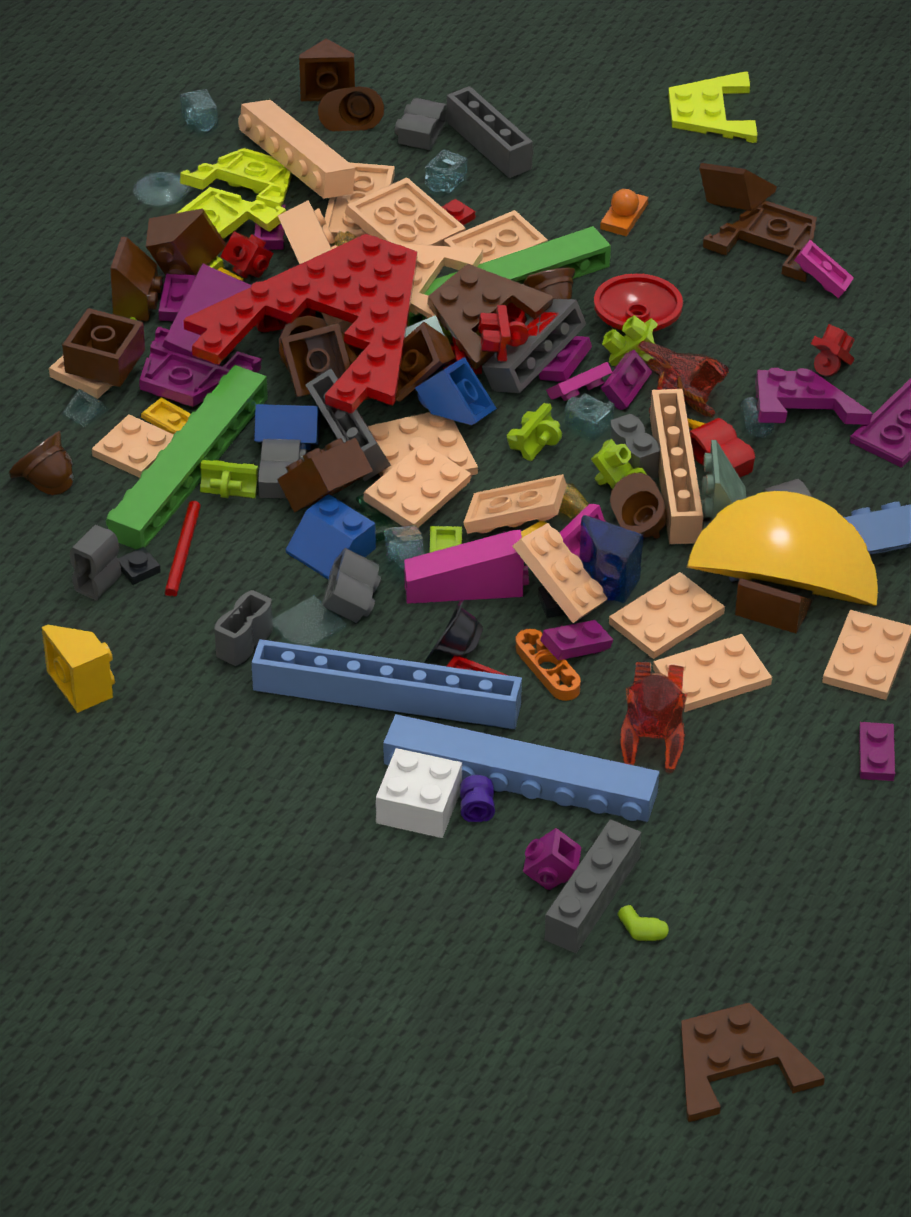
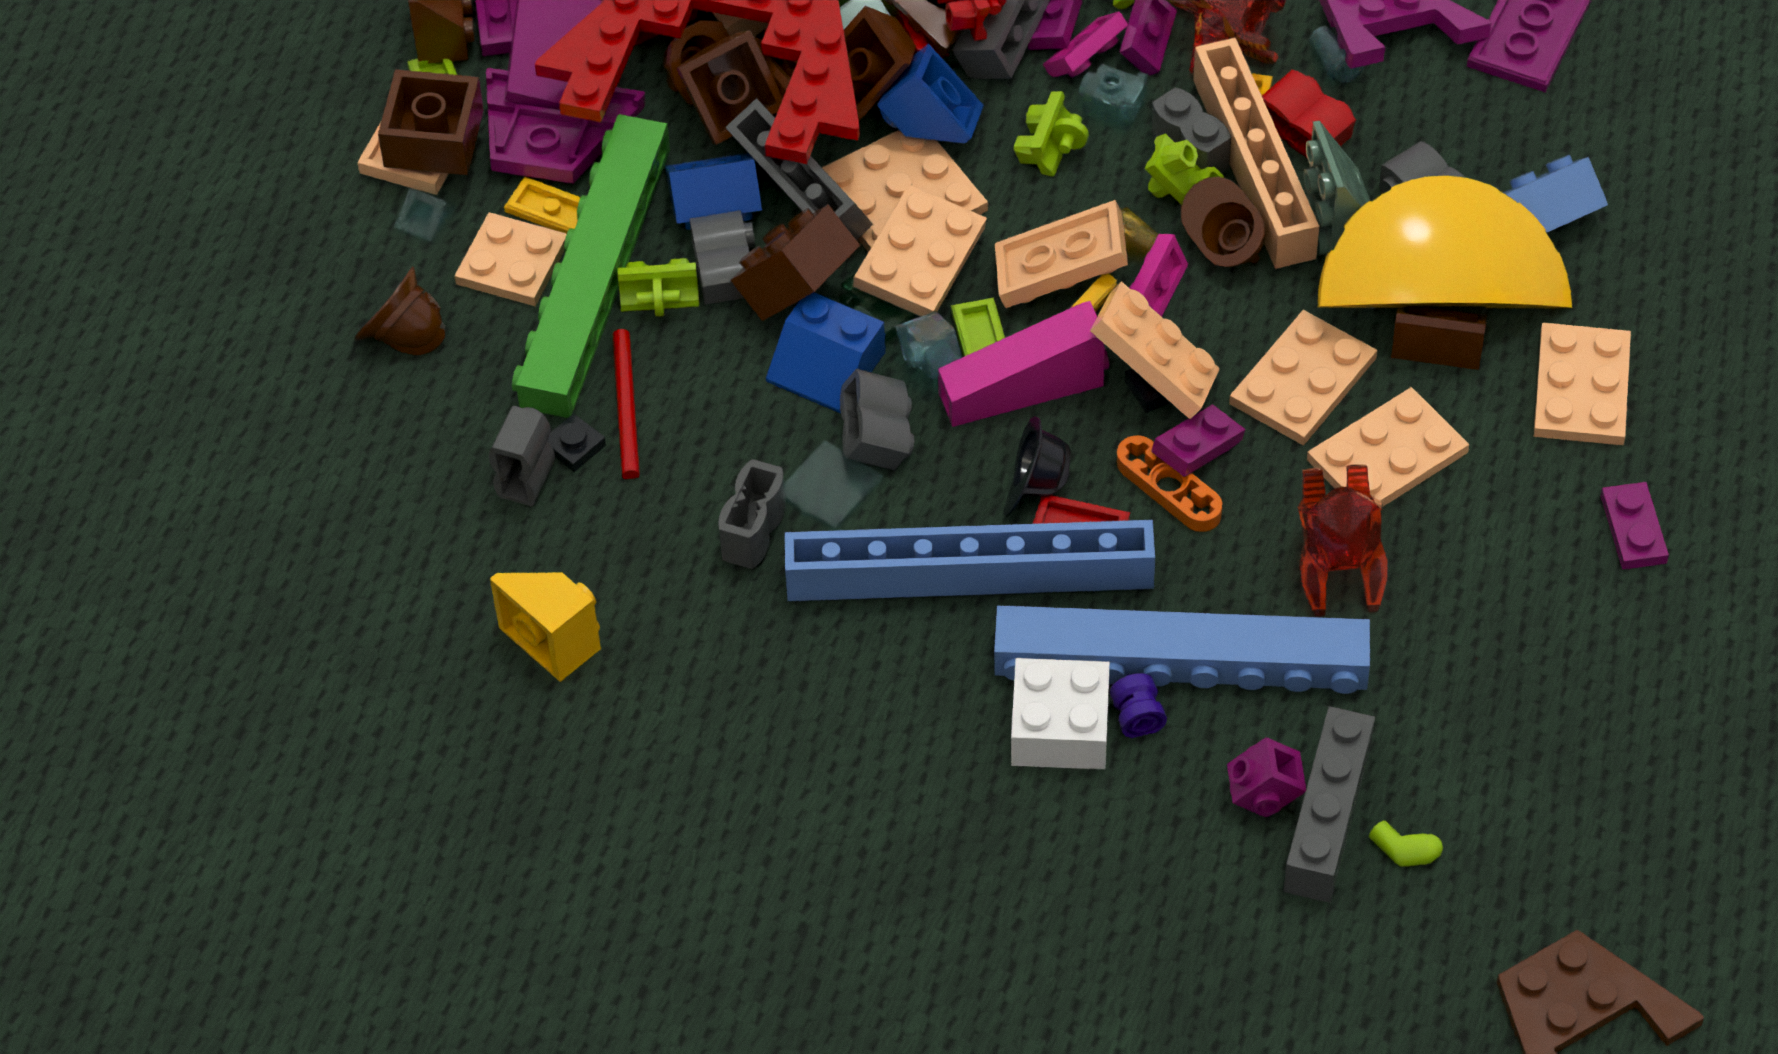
camera: 10 degrees left, 10 degrees up
clear blue slope [579,515,643,603] -> none

